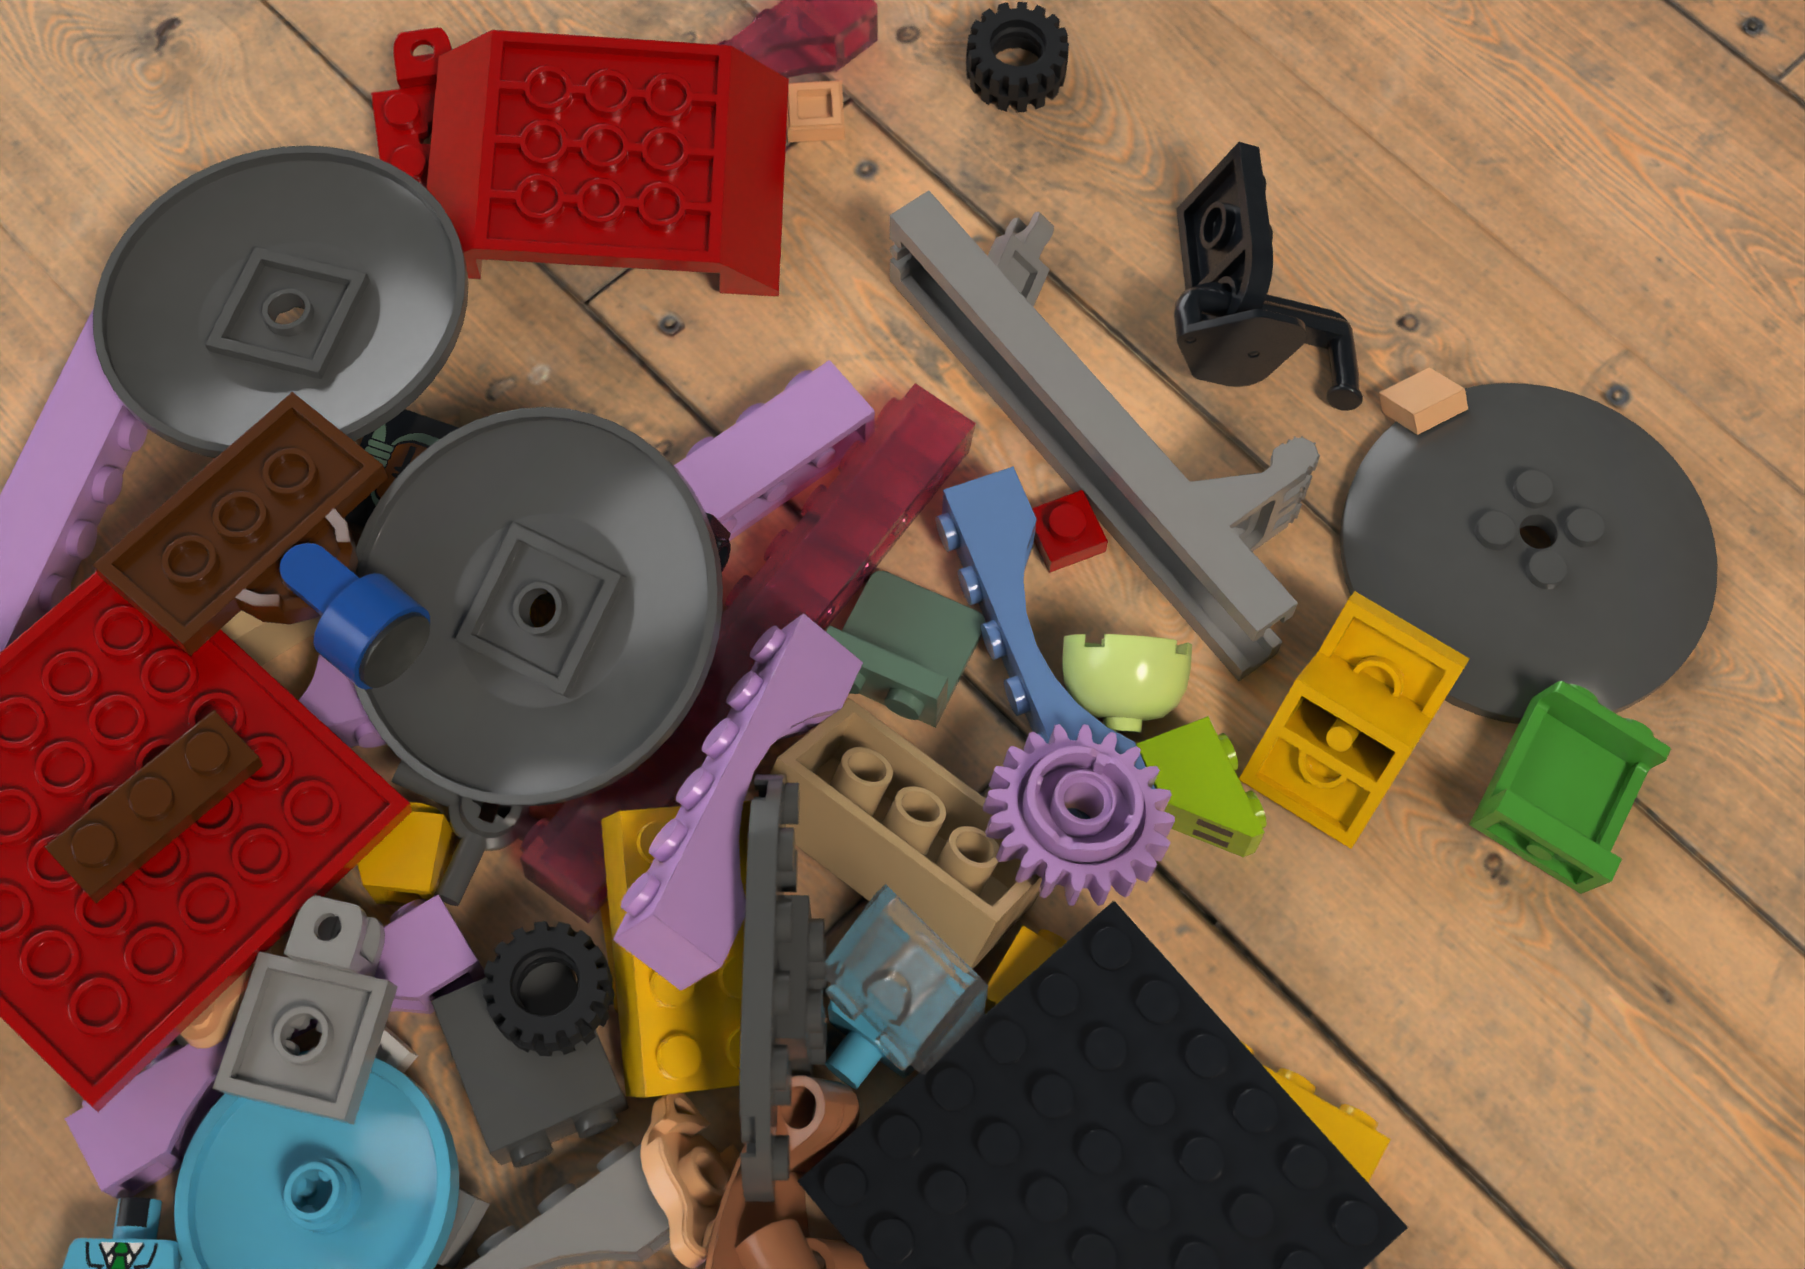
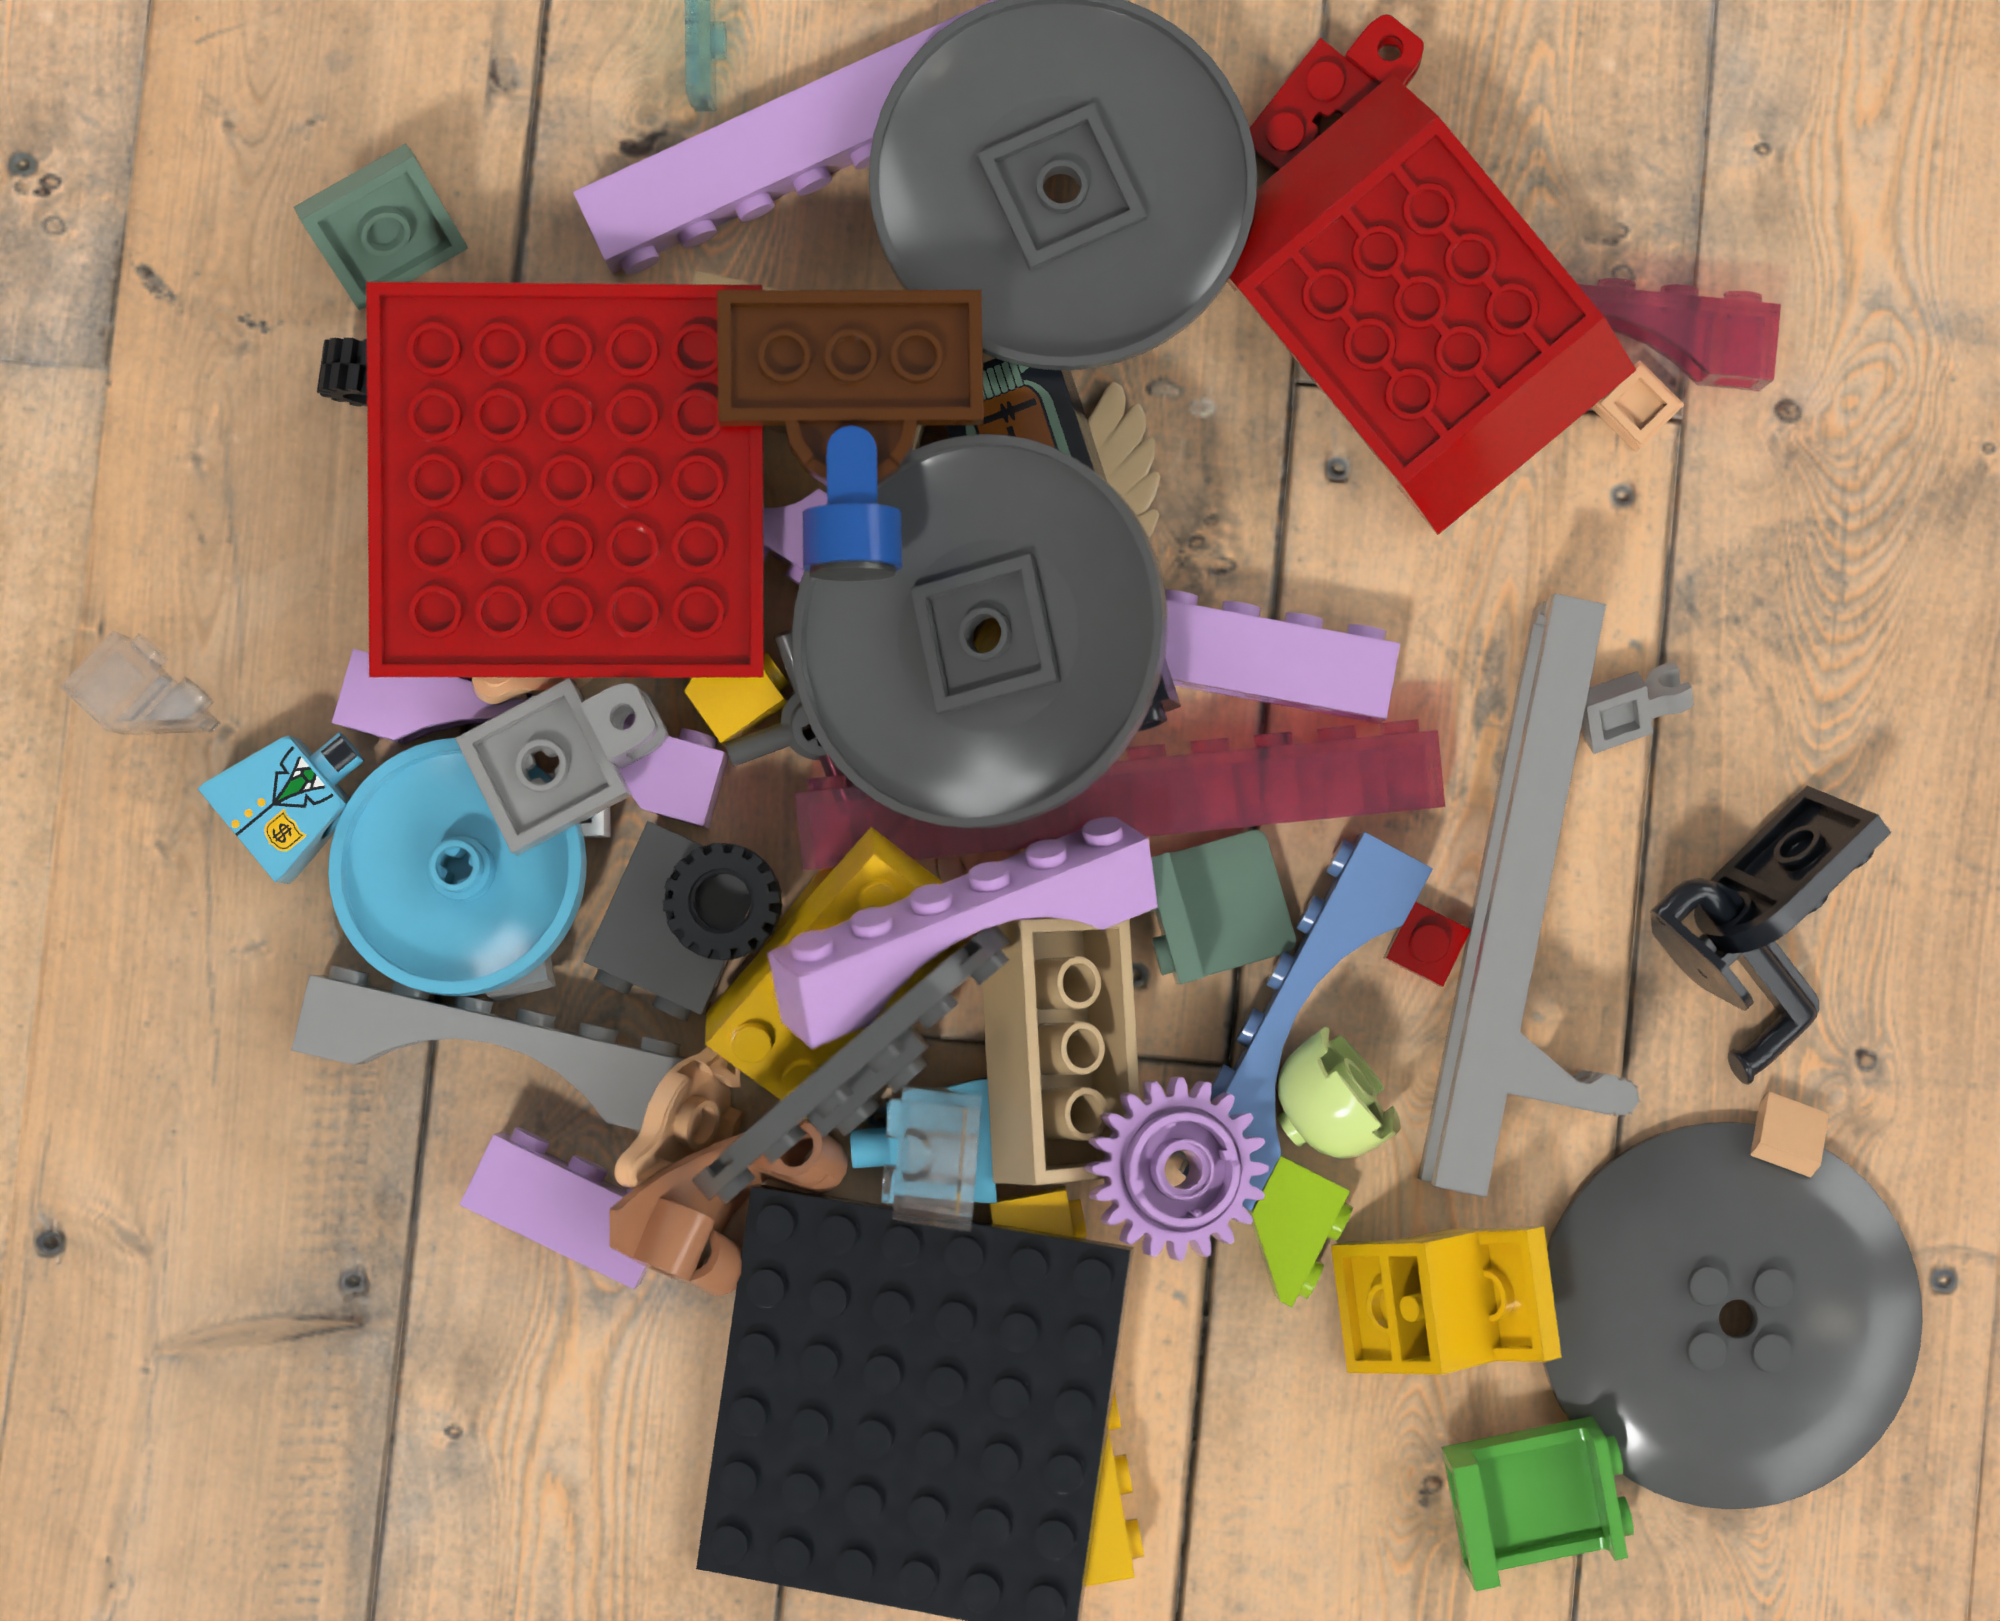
camera: 50 degrees right, 20 degrees up
reddish brown plate [45,710,263,904] -> none
black tyre [966,1,1069,112] -> none

